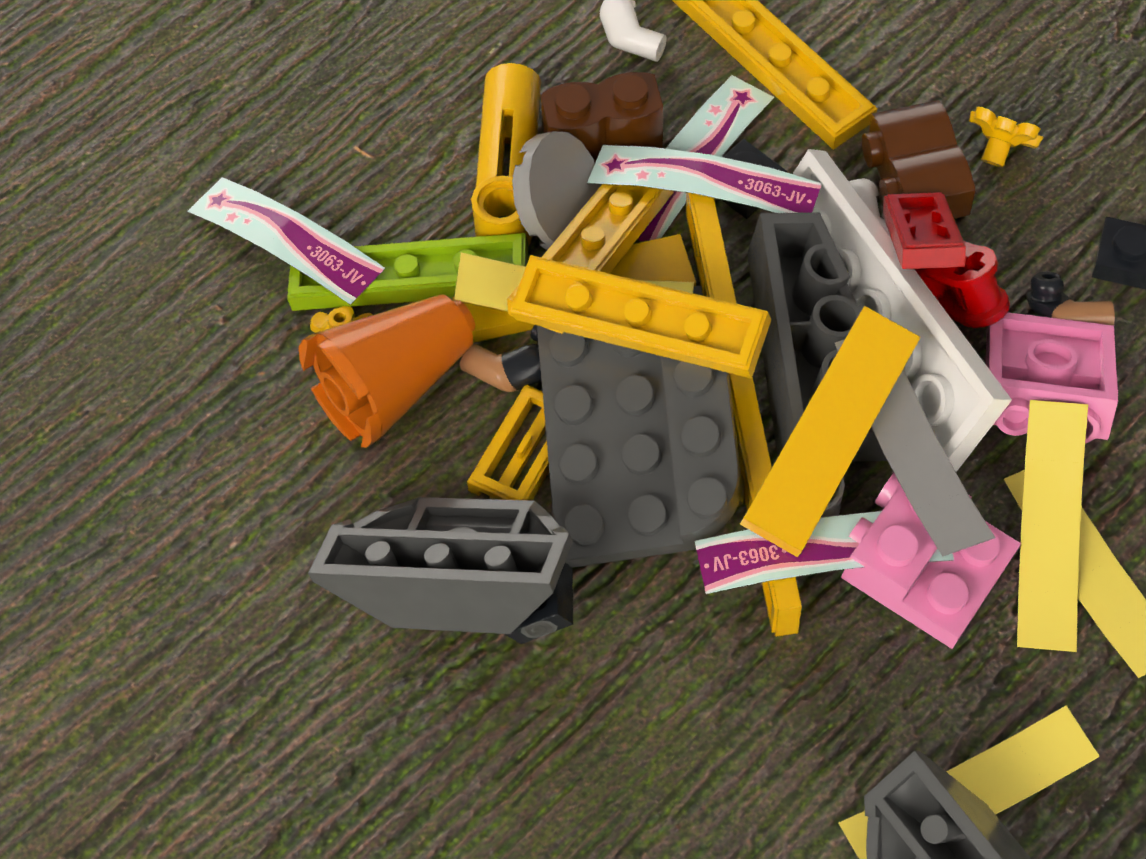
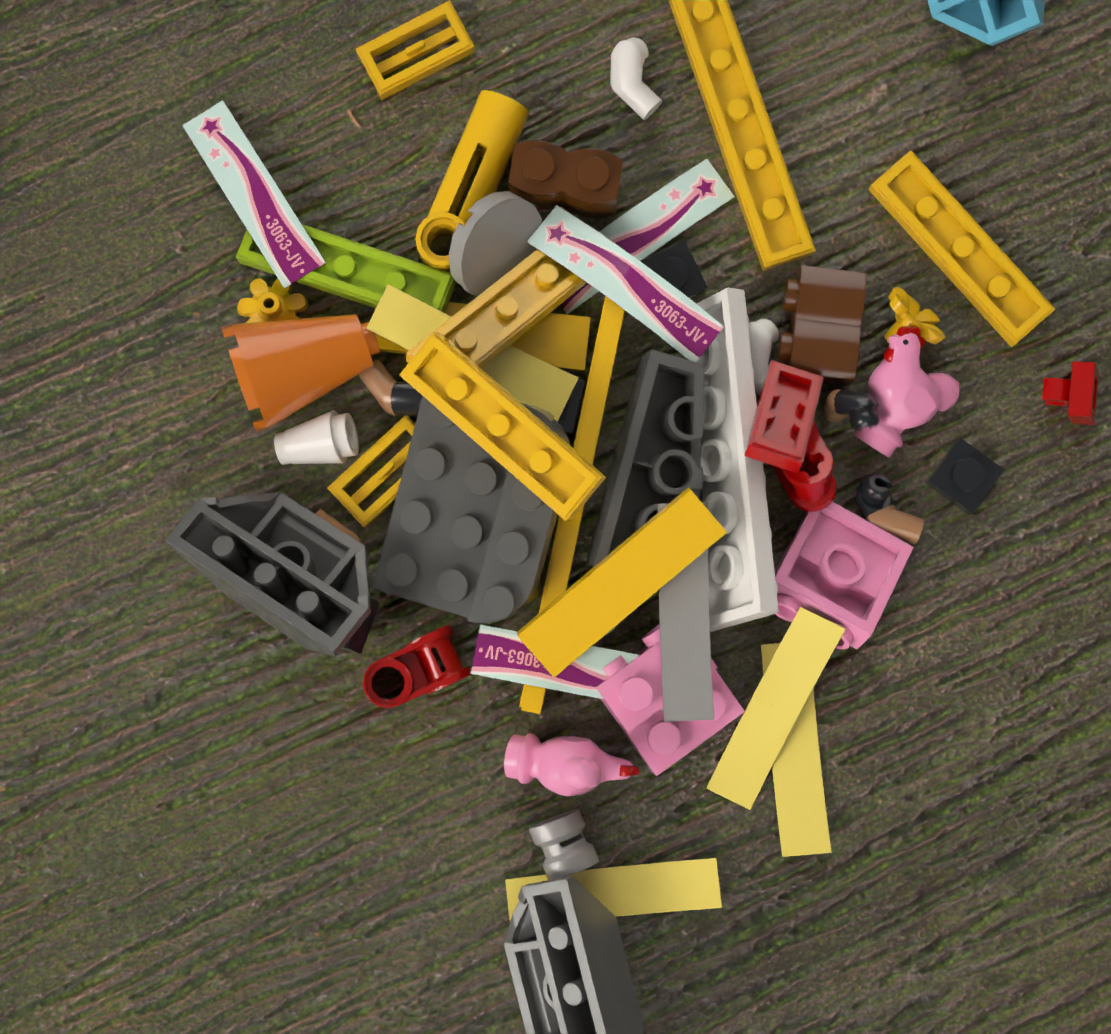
camera: 20 degrees right, 25 degrees up
none -> white cone [274,410,359,465]
none -> yellow tile [356,0,475,100]
none -> red piece [363,625,472,708]
none -> bright pink animal [504,733,640,796]
none -> light grey wheel [529,808,599,880]
none -> black arm [822,389,880,431]
none -> bright pink animal [853,326,959,458]
none -> yellow tile [868,150,1055,347]

